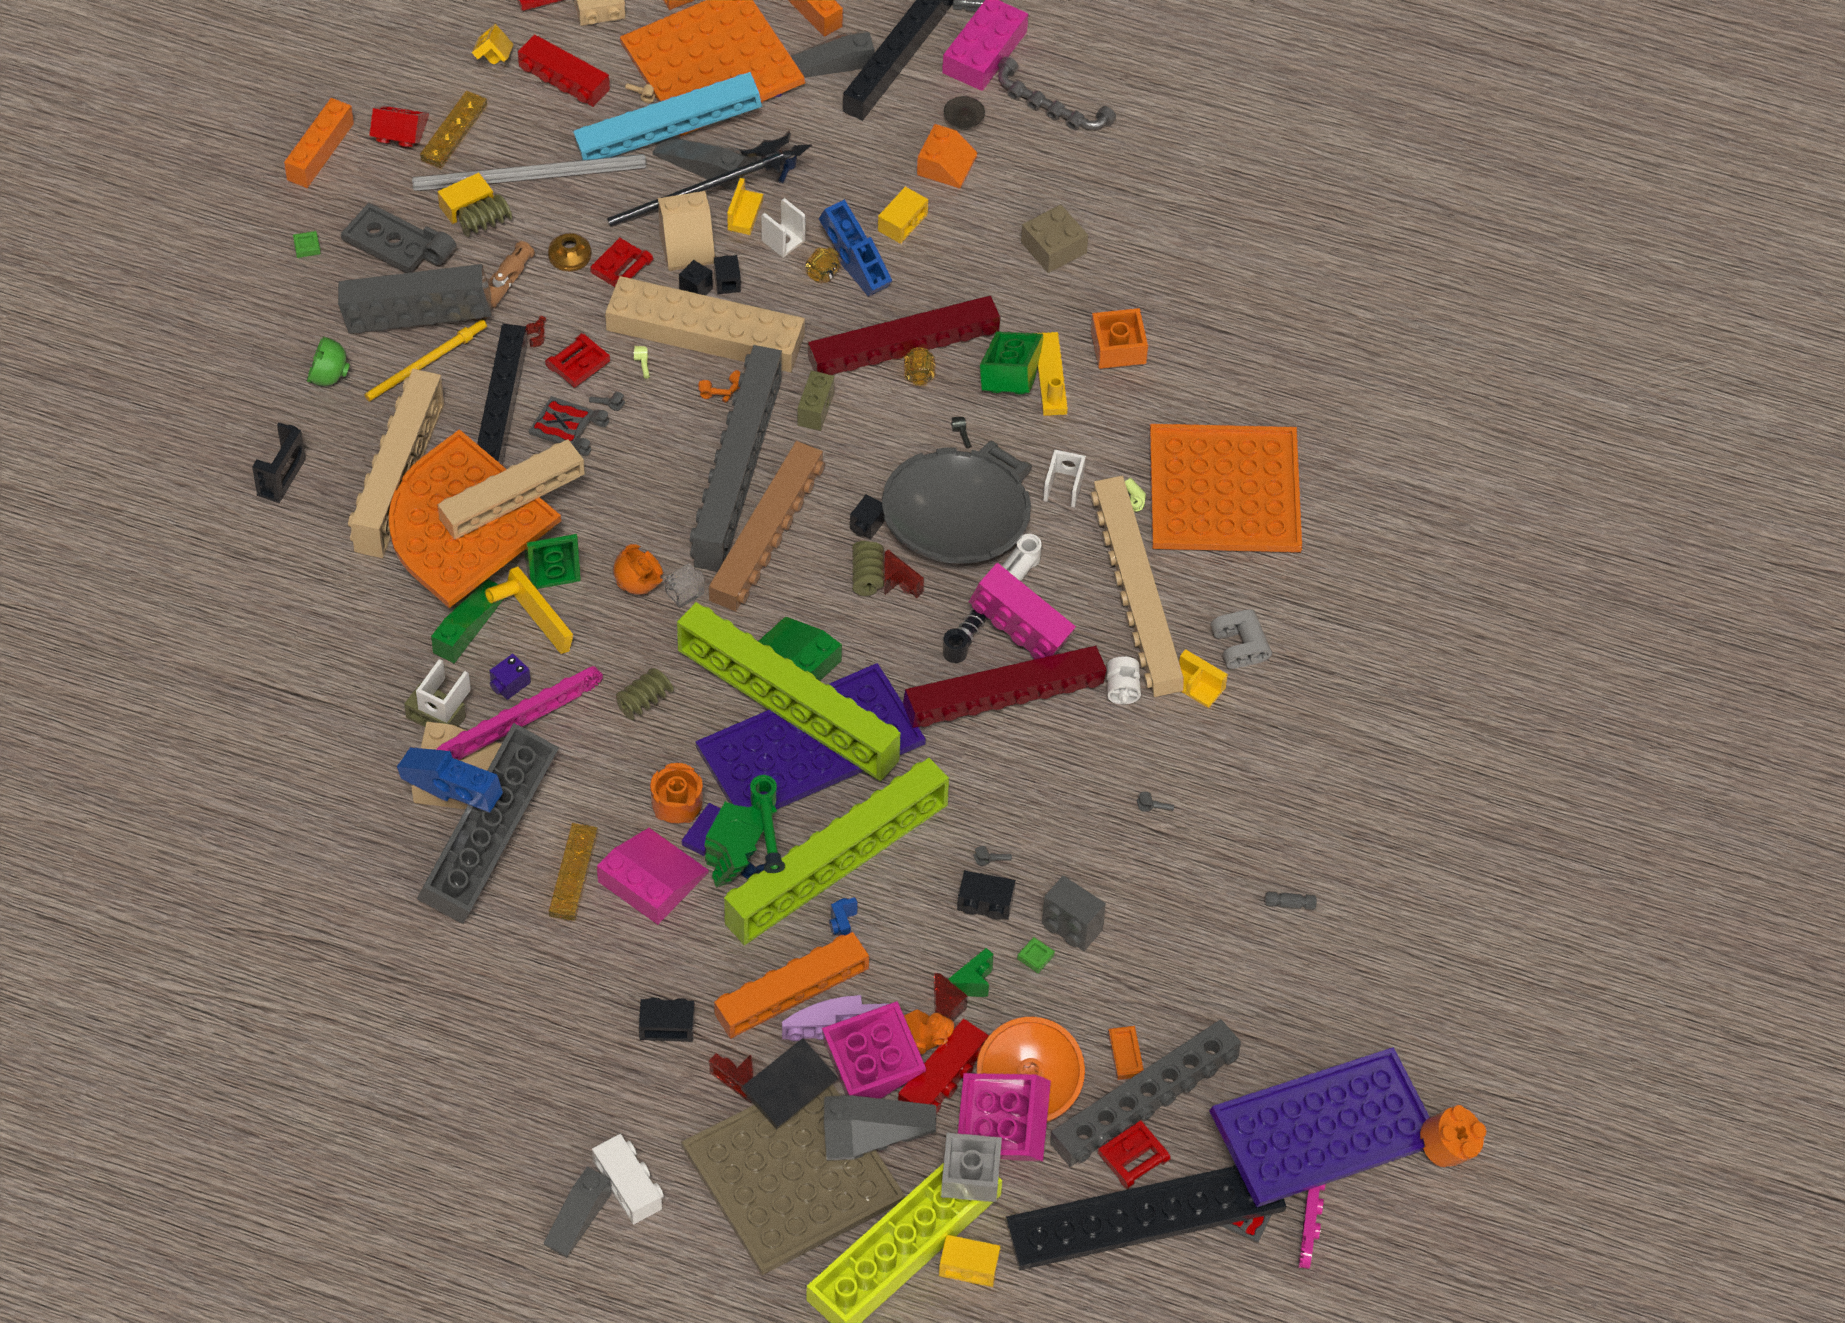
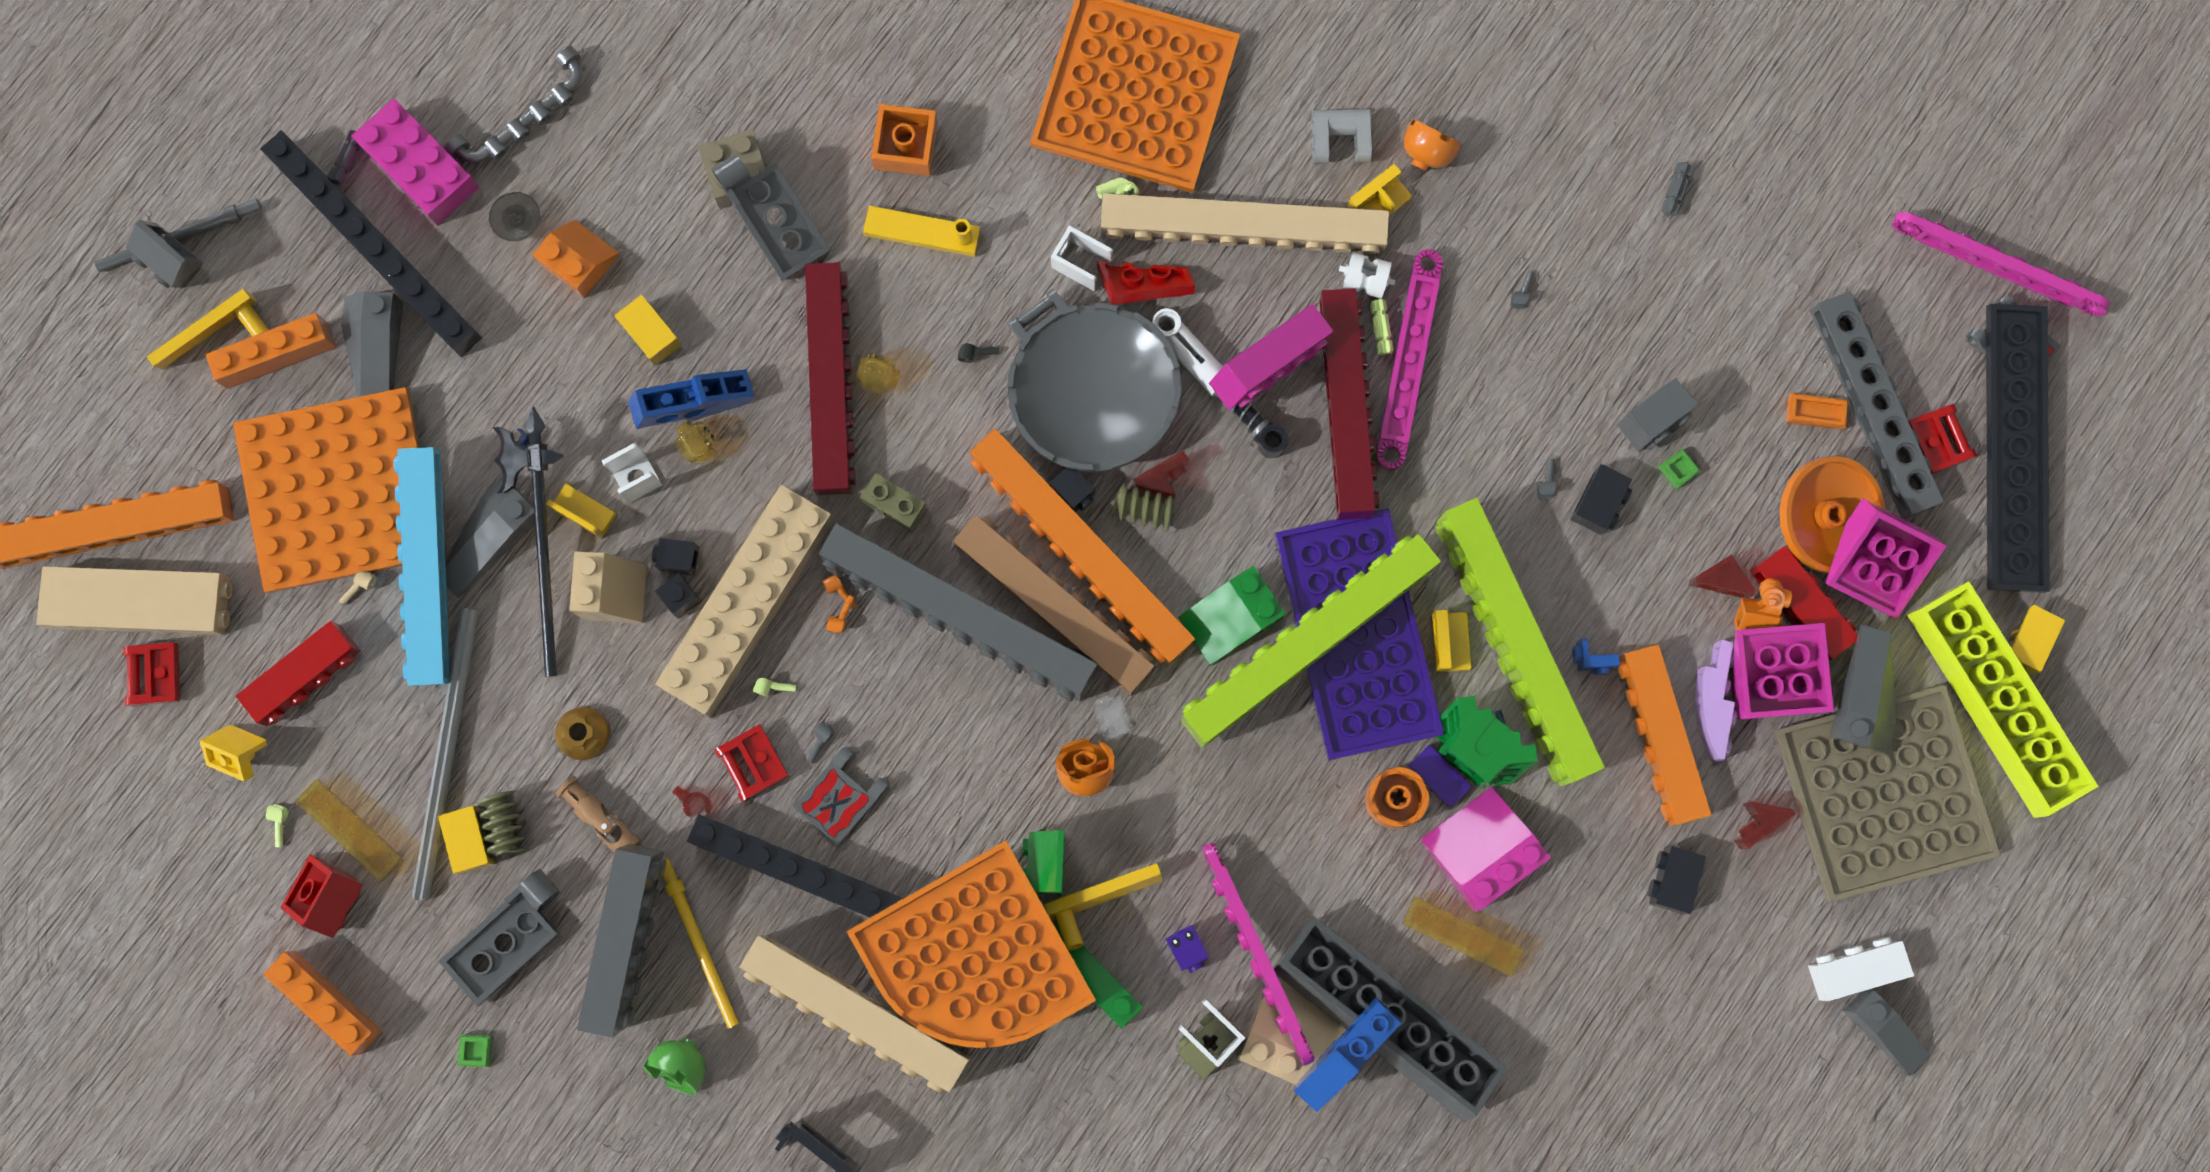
camera: 75 degrees left, 25 degrees up
tan brick [437,439,585,540] -> none
red plate [590,238,654,287] -> none
olive piece [616,668,674,720] -> none
black tile [741,1038,838,1130] -> none
green piece [750,775,785,873] -> none
light grey brick [941,1133,1002,1202] -> none
green slope [947,948,994,997] -> none
green slope [980,331,1044,394] -> none
dark purple plate [1209,1047,1430,1207] -> none
orange brick [1420,1105,1486,1167] -> none
none -> yellowish green hand [266,804,289,847]
none -> dark grey hinge [711,154,830,281]
none -> orange brick [969,429,1195,666]
none -> red wing [1097,260,1195,305]
none -> yellowish green axle [1370,299,1394,356]
none -> dark pink plate [1376,249,1443,471]
none -> orange cylinder [1403,119,1463,171]
none -> yellow panel [1432,610,1471,672]

